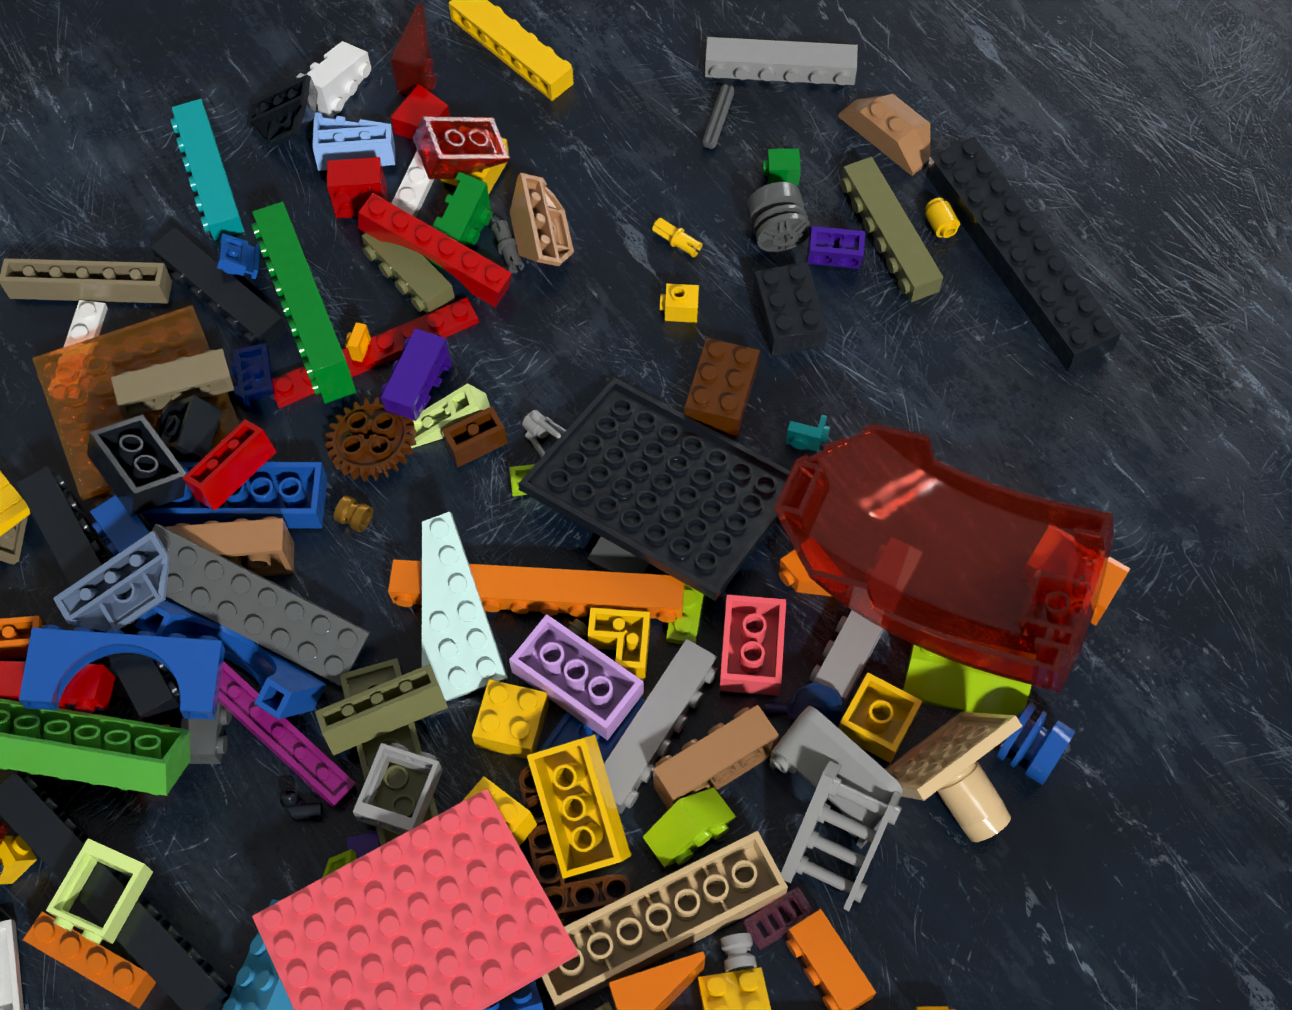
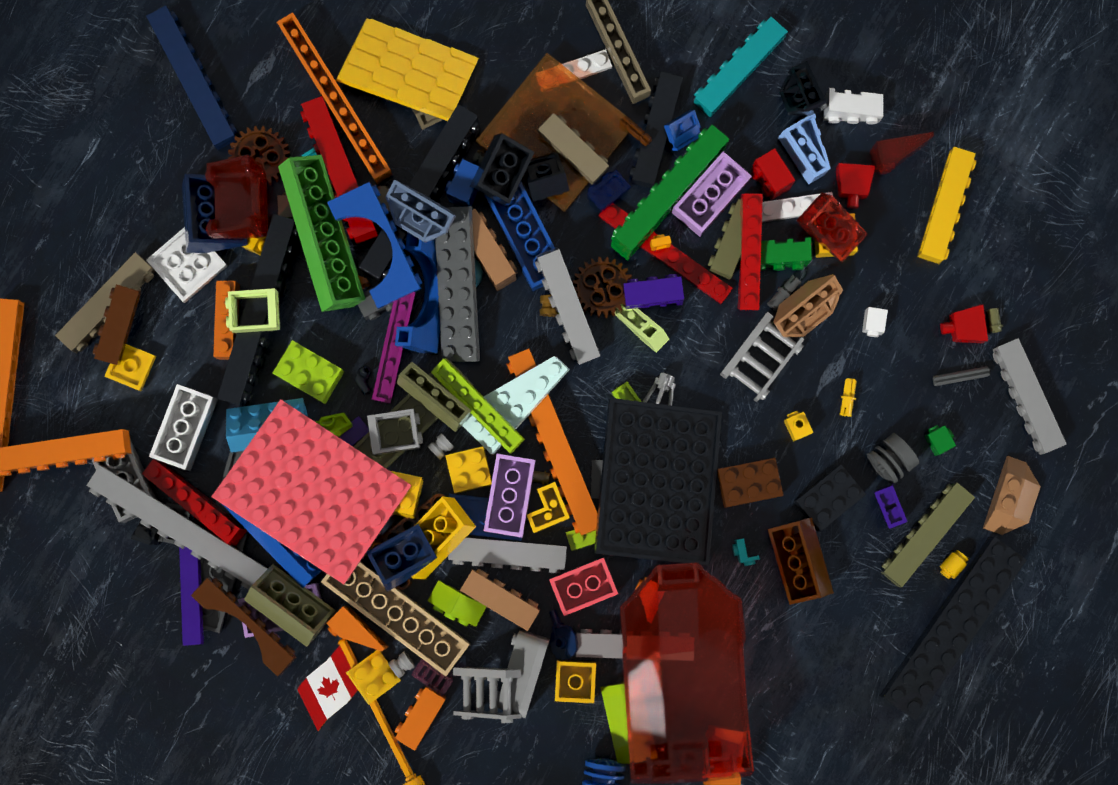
camera: 65 degrees right, 20 degrees up
red brick [182,419,277,511] -> none
reddish brown brick [442,406,508,468] -> none
tan piece [885,712,1022,842] -> none
none -> lime brick [273,340,345,404]
none -> dark blue slope [367,524,437,592]
none -> light grey wheel [427,433,454,460]
none -> lime plate [431,358,525,453]
none -> light grey brick [535,247,600,365]
none -> reddish brown axle [619,116,652,146]
none -> lavender brick [672,152,752,237]
none -> light grey fence [720,312,804,402]
none -> reddish brown brick [768,517,834,605]
none -> white brick [862,307,888,337]
none -> red torso [940,305,988,343]
none -> olive pin [986,308,1003,333]

